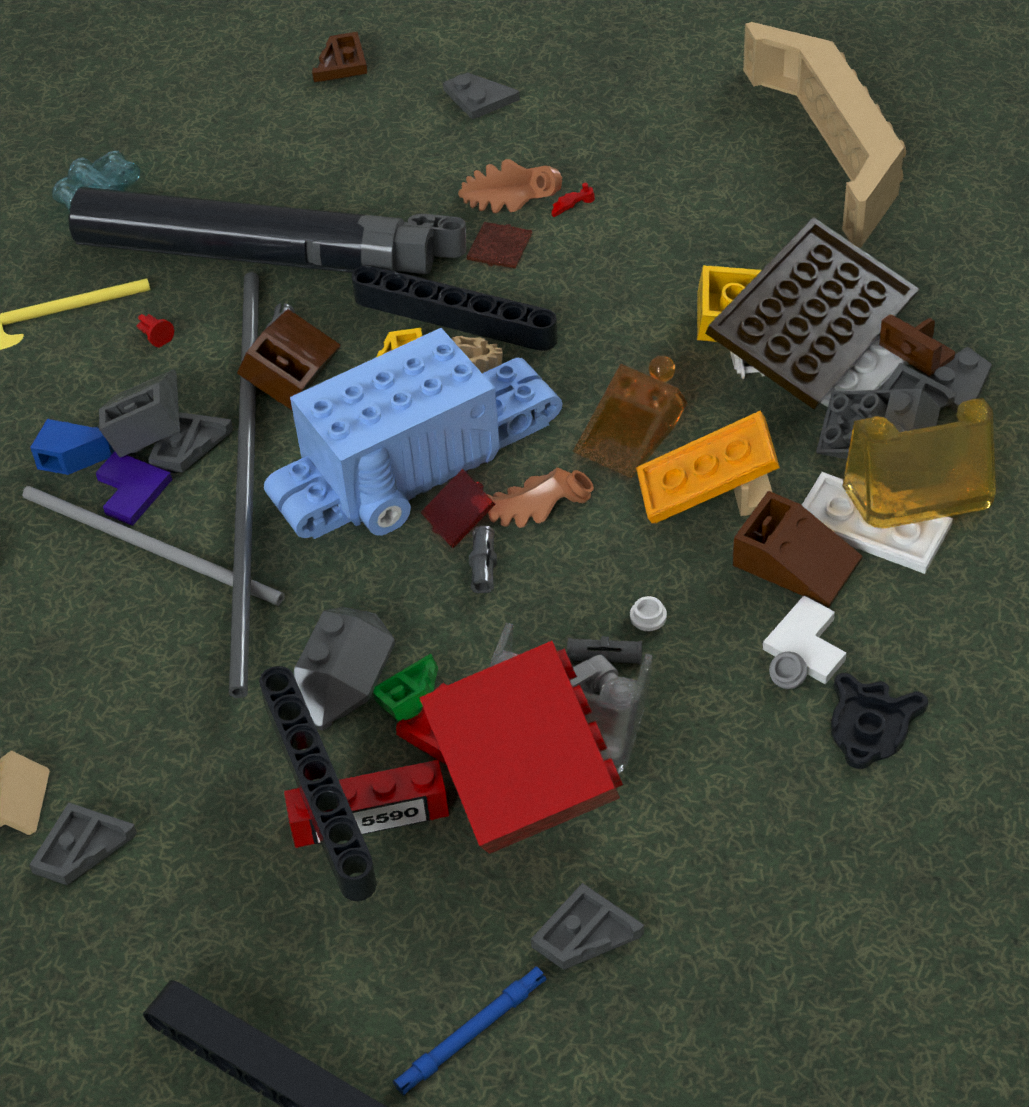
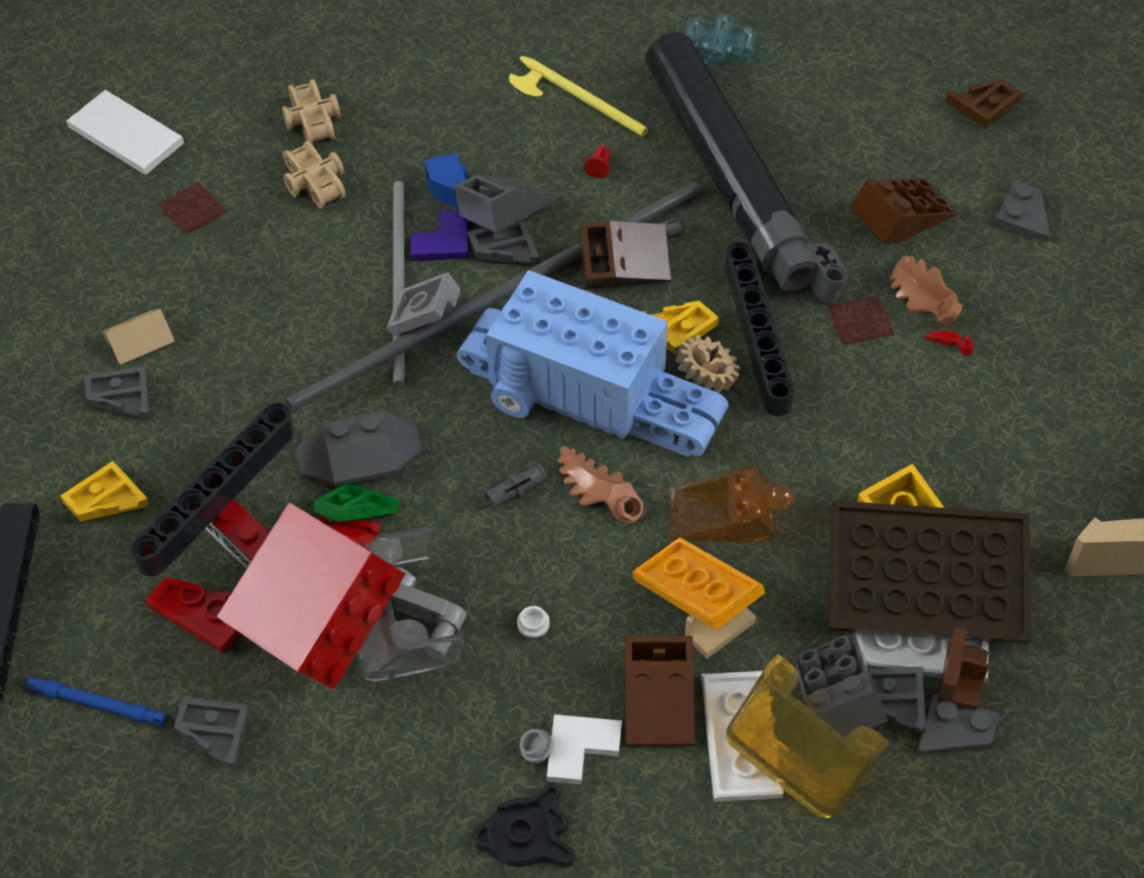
camera: 55 degrees right, 5 degrees up
clear red piece [421,469,496,548] -> none
dark grey pin [567,636,642,664] -> none
none -> yellow wing [60,461,149,522]
none -> red wing [145,577,241,654]
none -> light grey plate [386,272,461,336]
none -> reddish brown slope [850,178,956,243]

